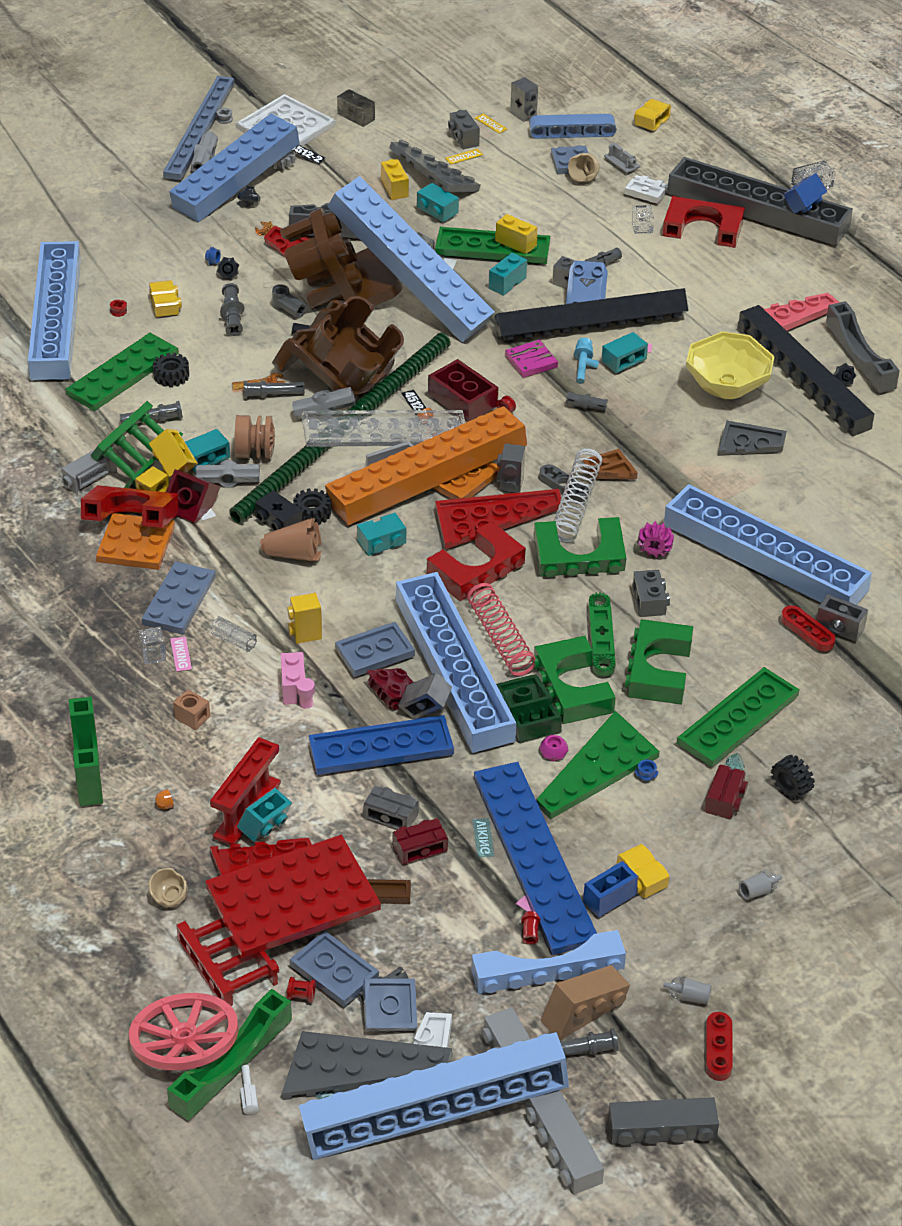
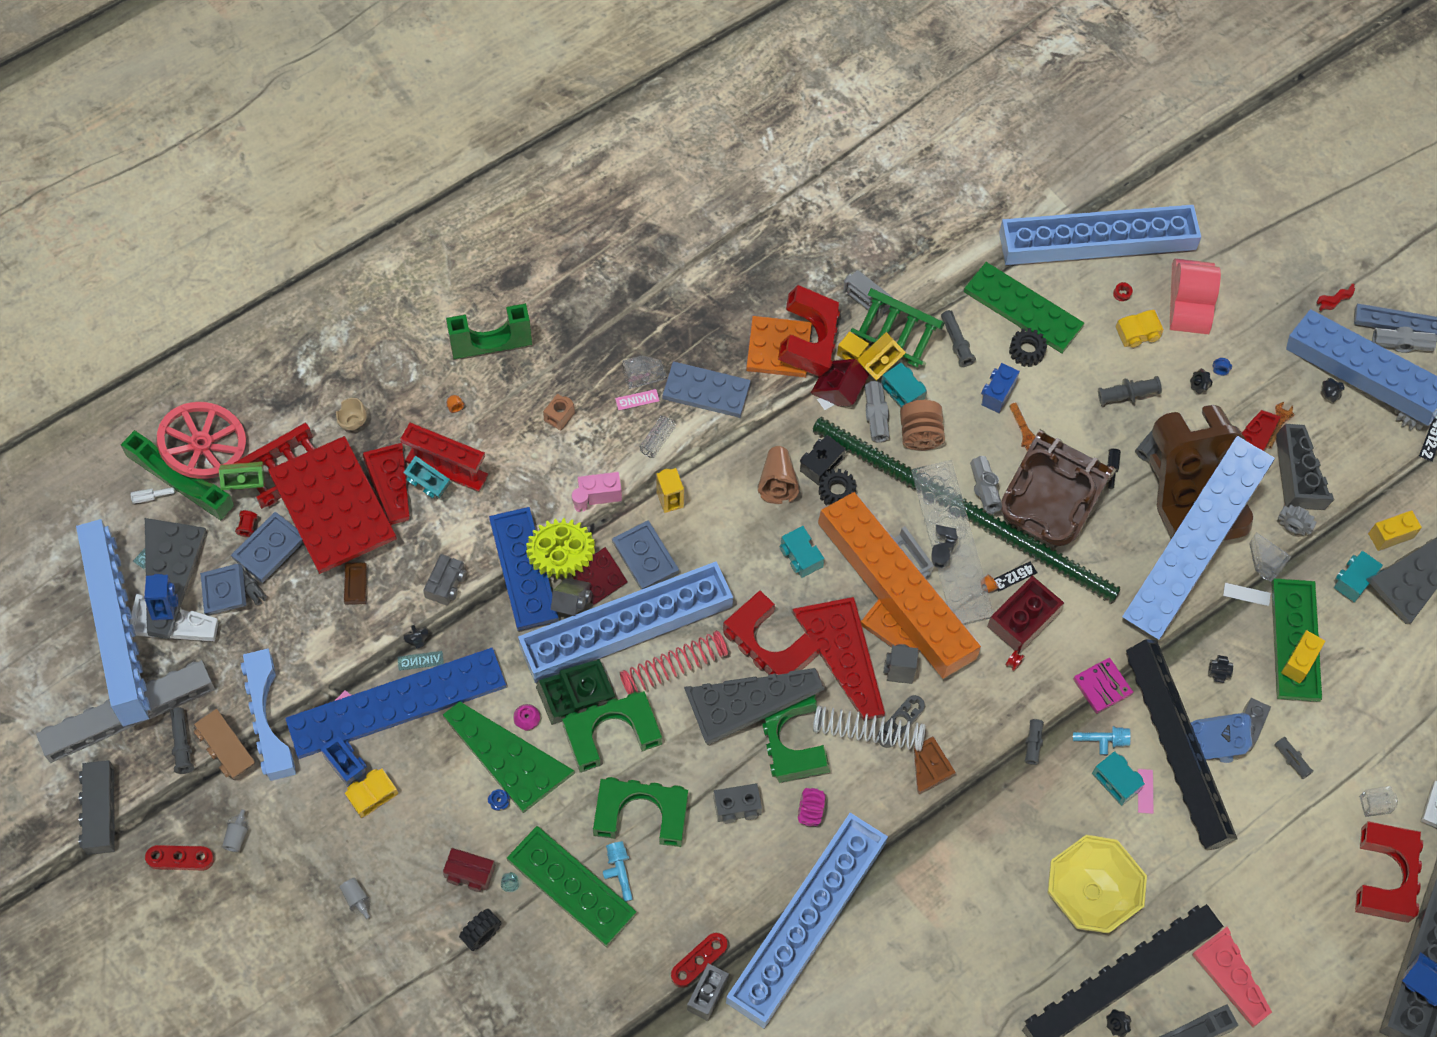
camera: 85 degrees right, 20 degrees up
dark grey pin [244,380,305,399] -> none
dark red brick [392,818,448,865] -> none
teal brick [488,253,527,296] -> none
red pin [521,911,541,945] -> none
green piece [588,592,616,676] -> none
dark grey wing [718,420,787,456] -> none
none -> blue brick [144,574,178,620]
none -> bright green brick [219,462,265,490]
none -> black piece [404,625,428,649]
none -> neon yellow gear [526,518,595,579]
none -> medium azure piece [603,841,633,902]
none -> dark grey wing [684,668,825,745]
none -> black leg [931,524,958,568]
none -> blue brick [981,363,1020,413]
none -> coral brick [1170,258,1221,335]
none -> black gear [1208,655,1233,683]
none -> red hair [1317,284,1355,311]

